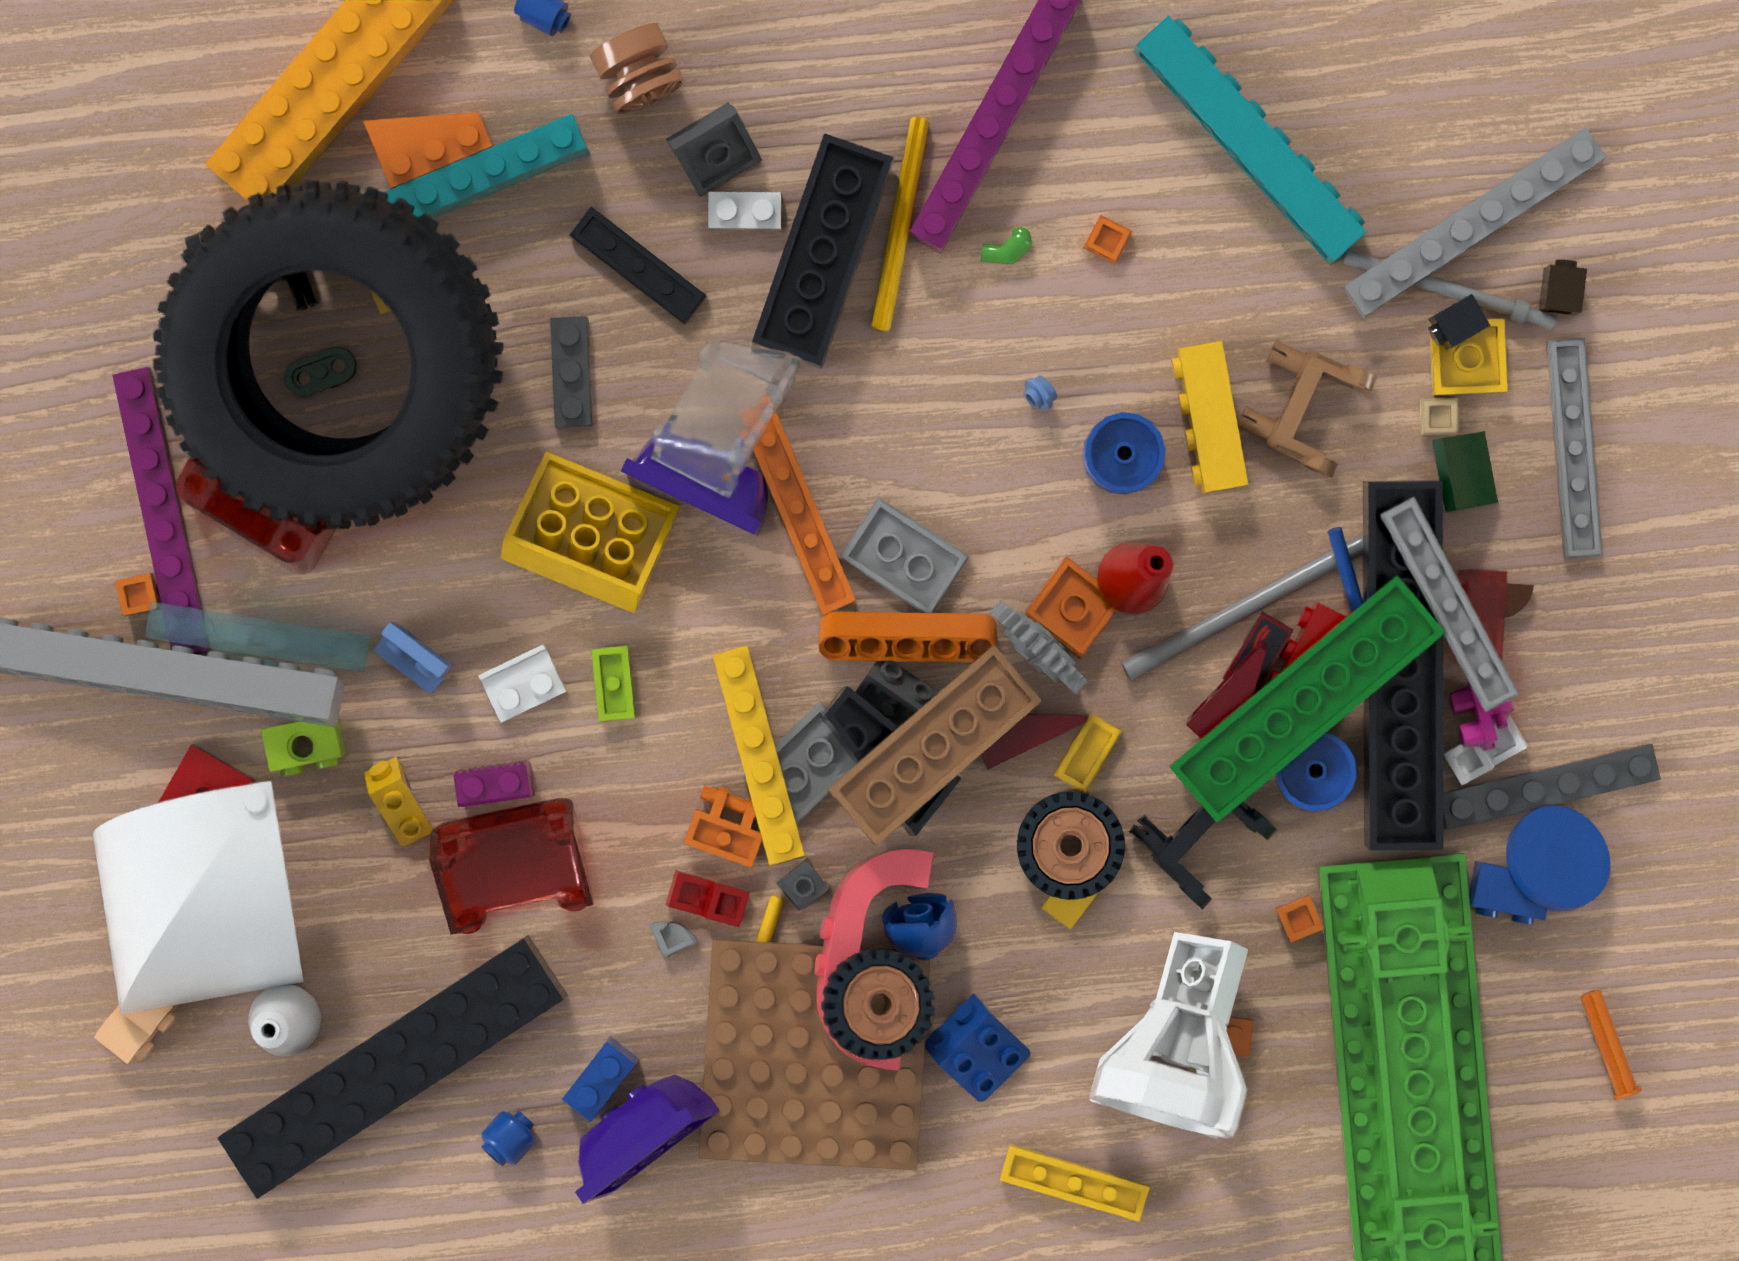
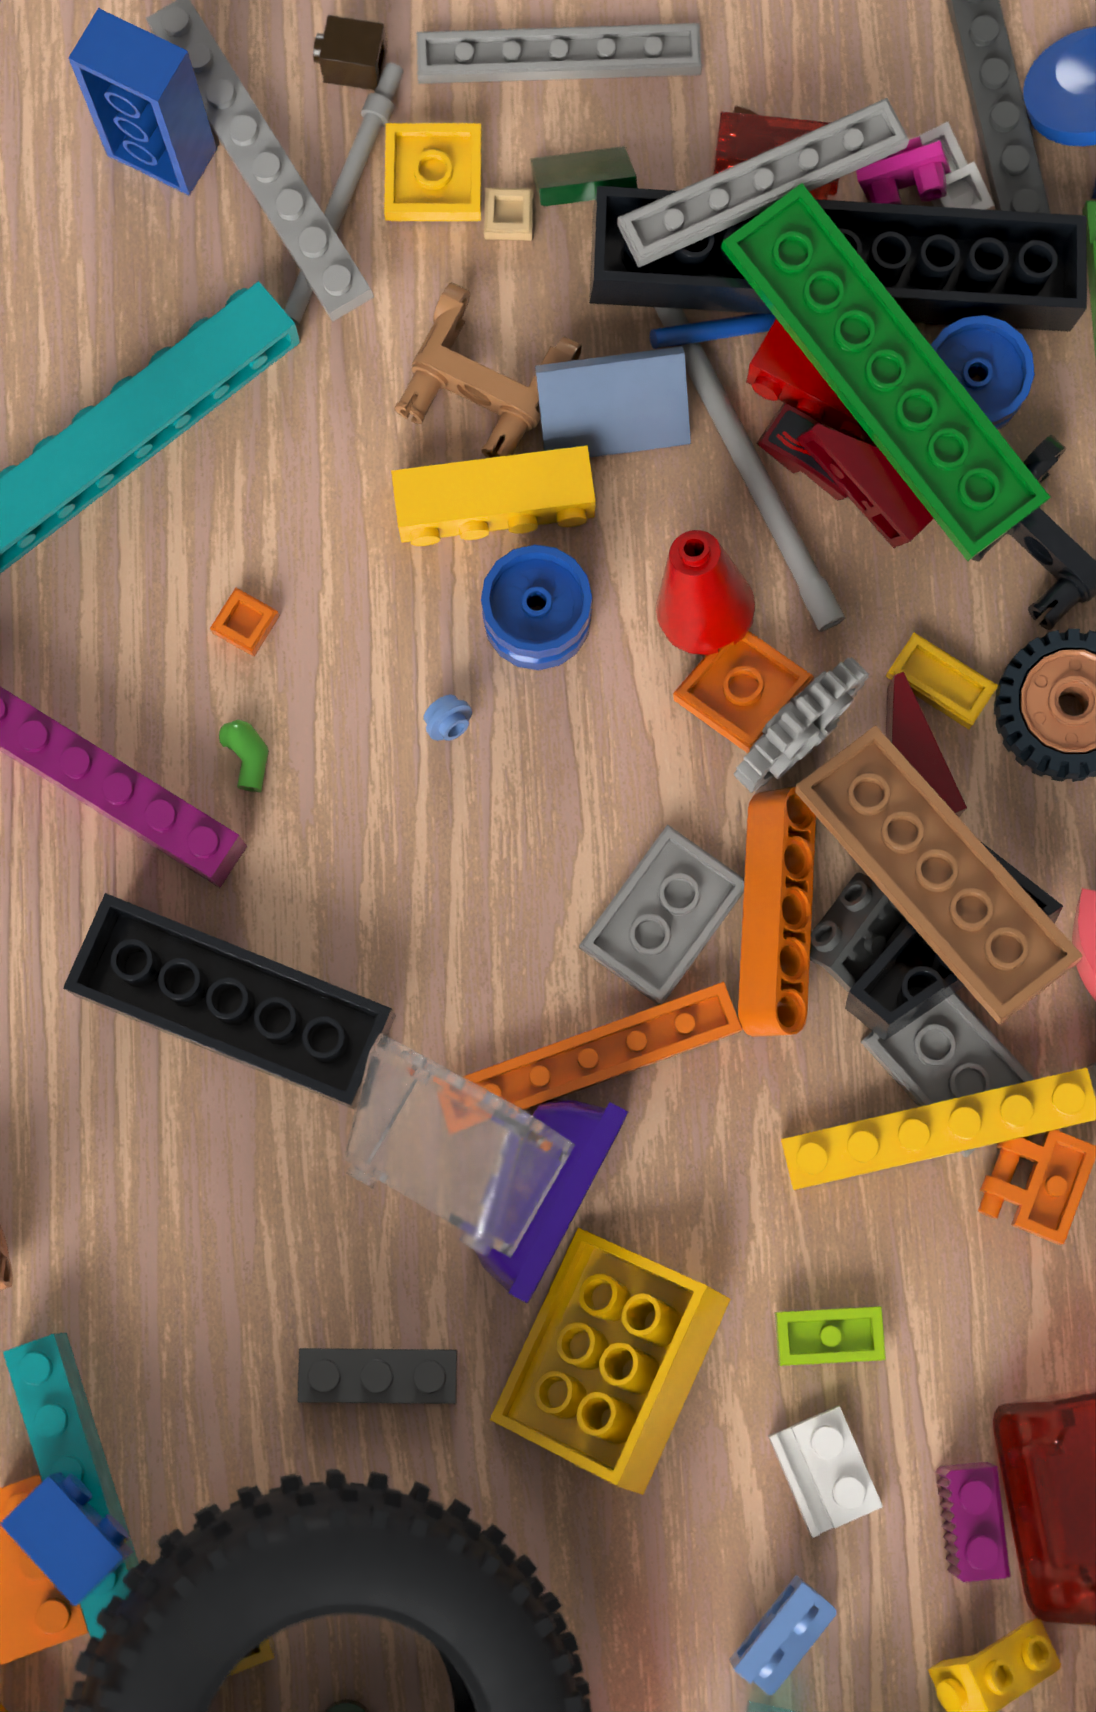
camera: 85 degrees left, 10 degrees down
black tile [569,206,707,325] -> none
dark grey bracket [666,102,762,197] -> none
white plate [708,192,782,230] -> none
yellow axle [871,116,930,332] -> none
black brick [1428,294,1491,351] -> none
none -> blue brick [0,1472,133,1606]
none -> blue brick [68,8,217,196]
none -> sand blue tile [535,346,691,458]

